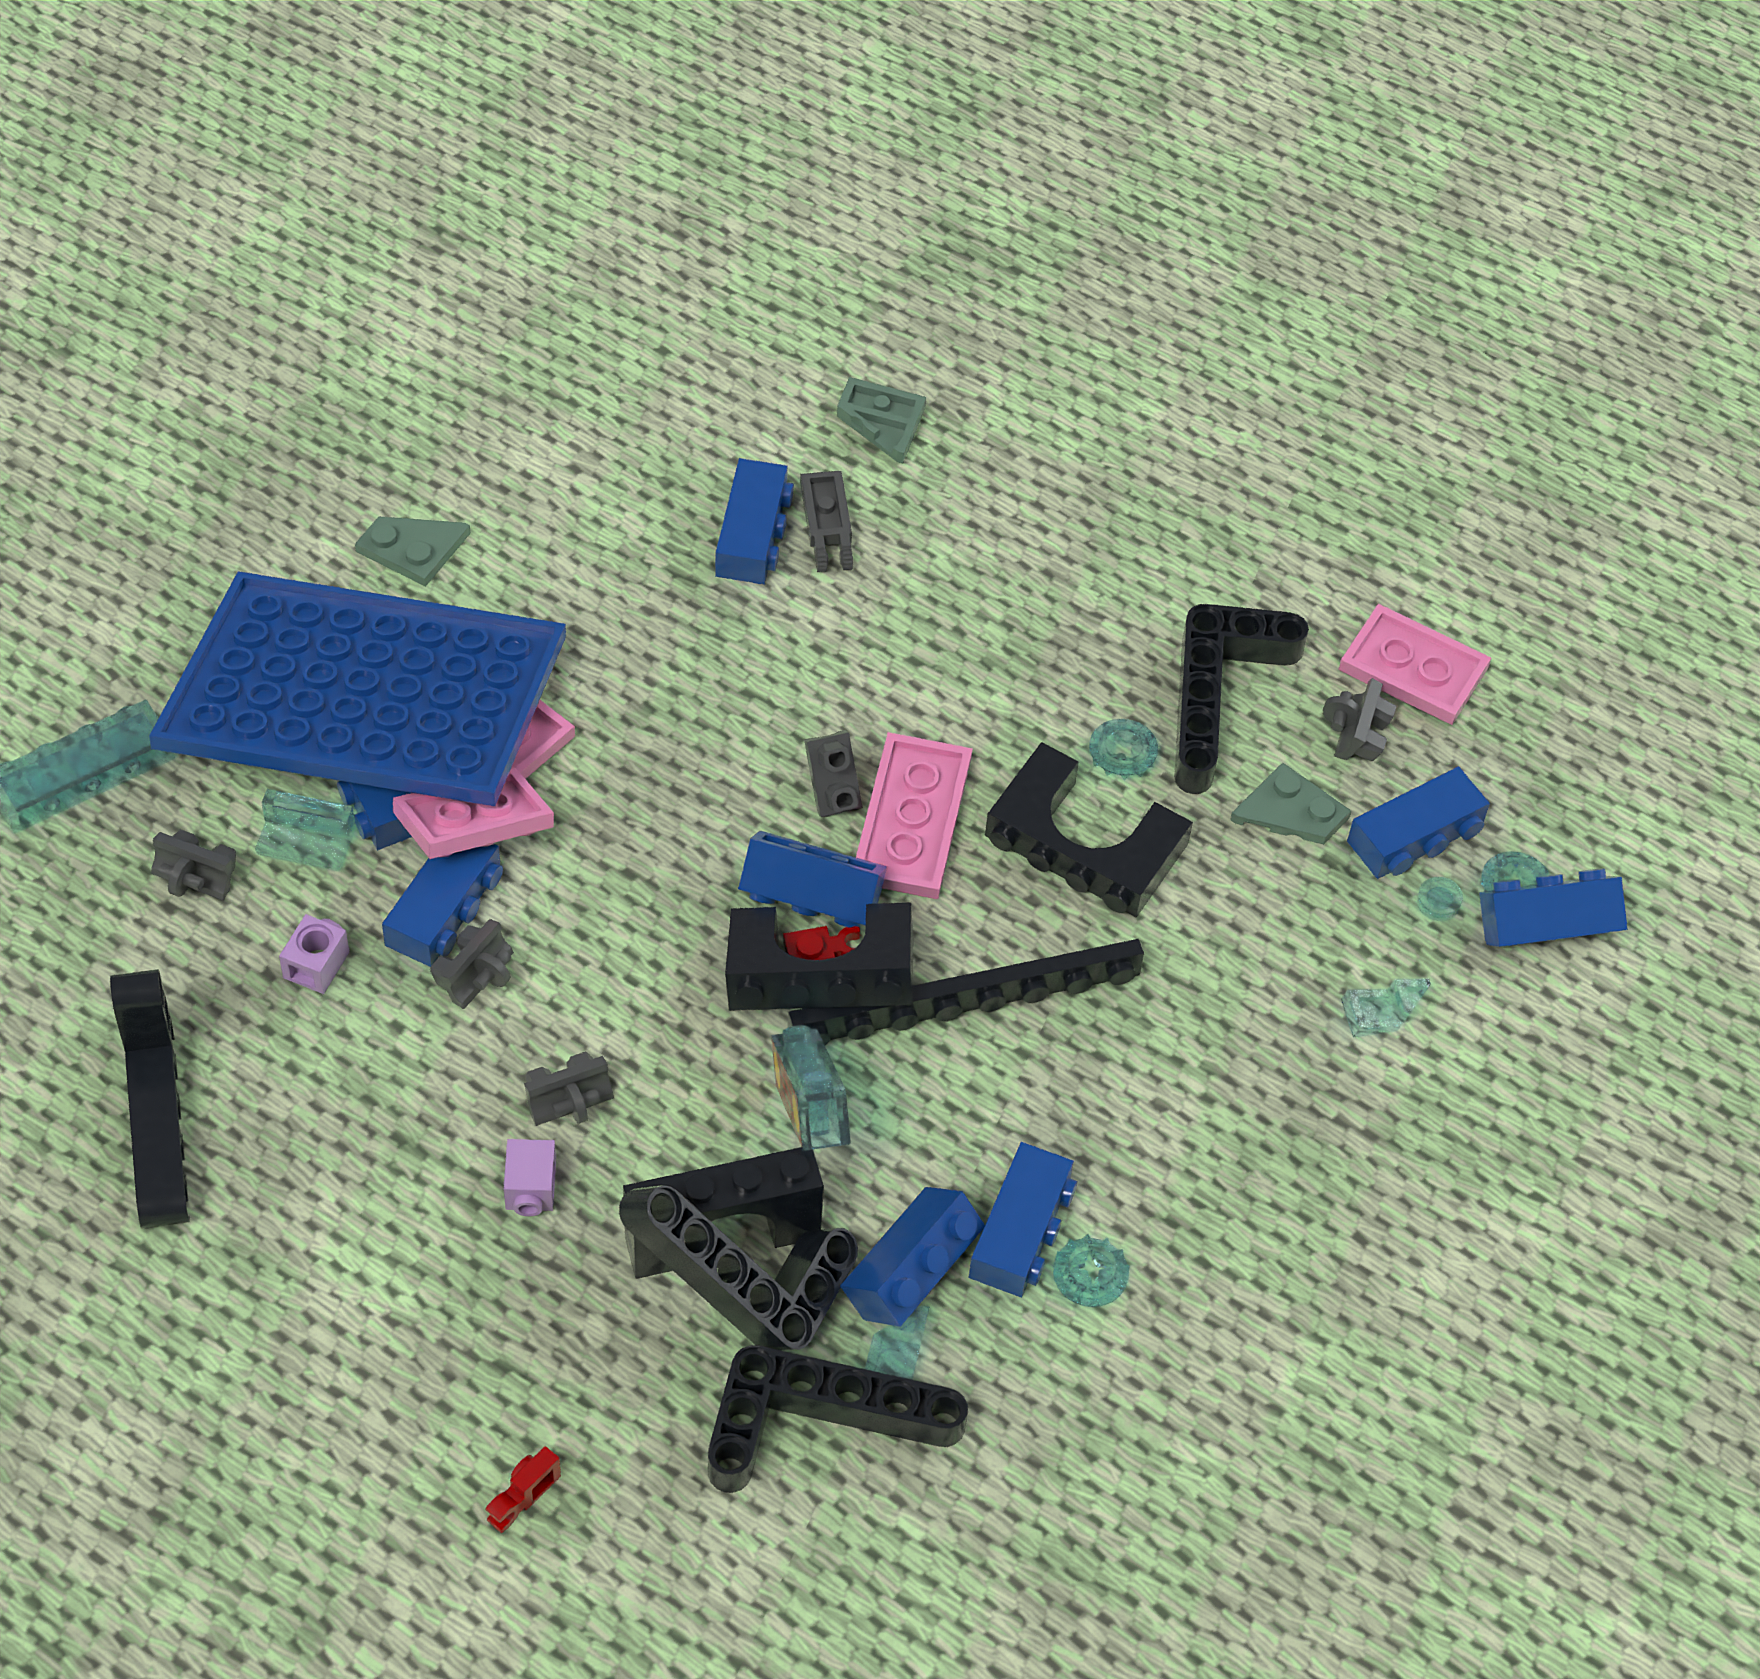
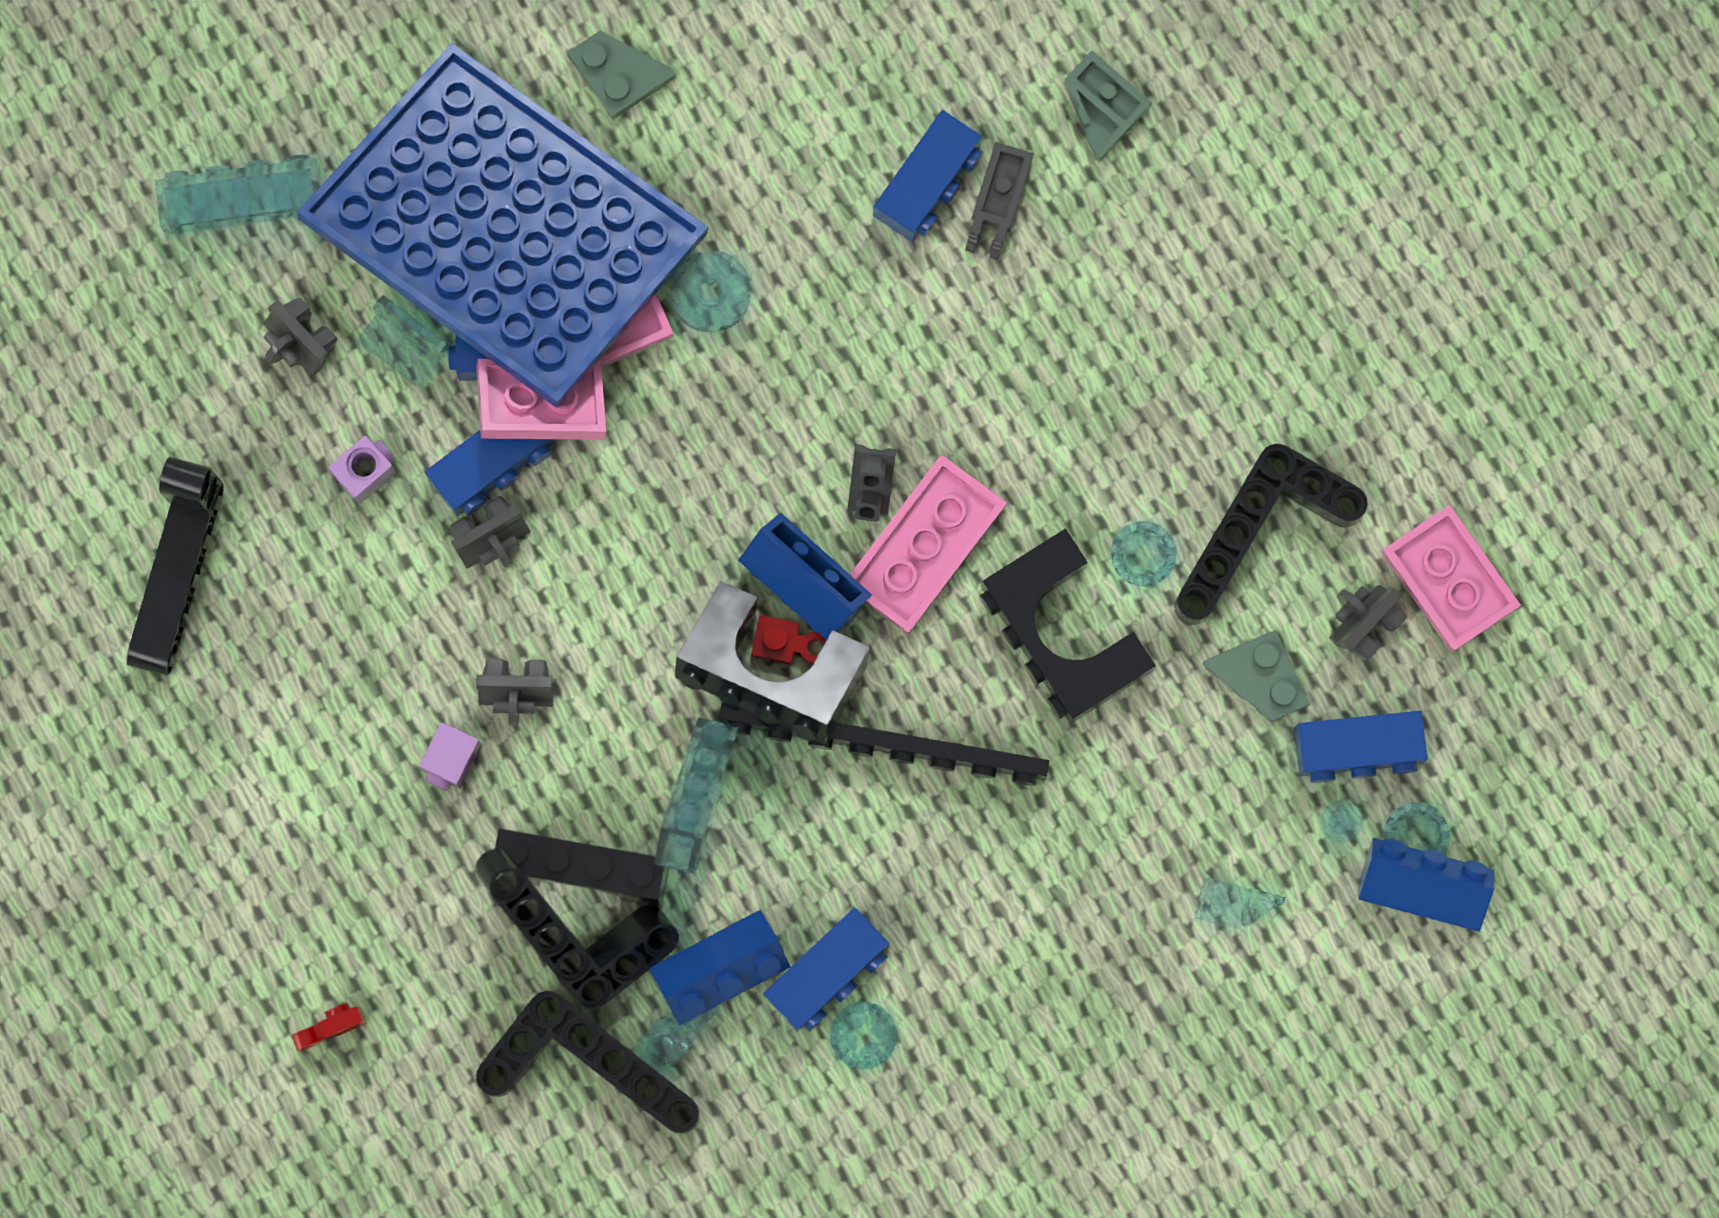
camera: 25 degrees right, 25 degrees up
none -> clear light blue plate [670,251,751,334]

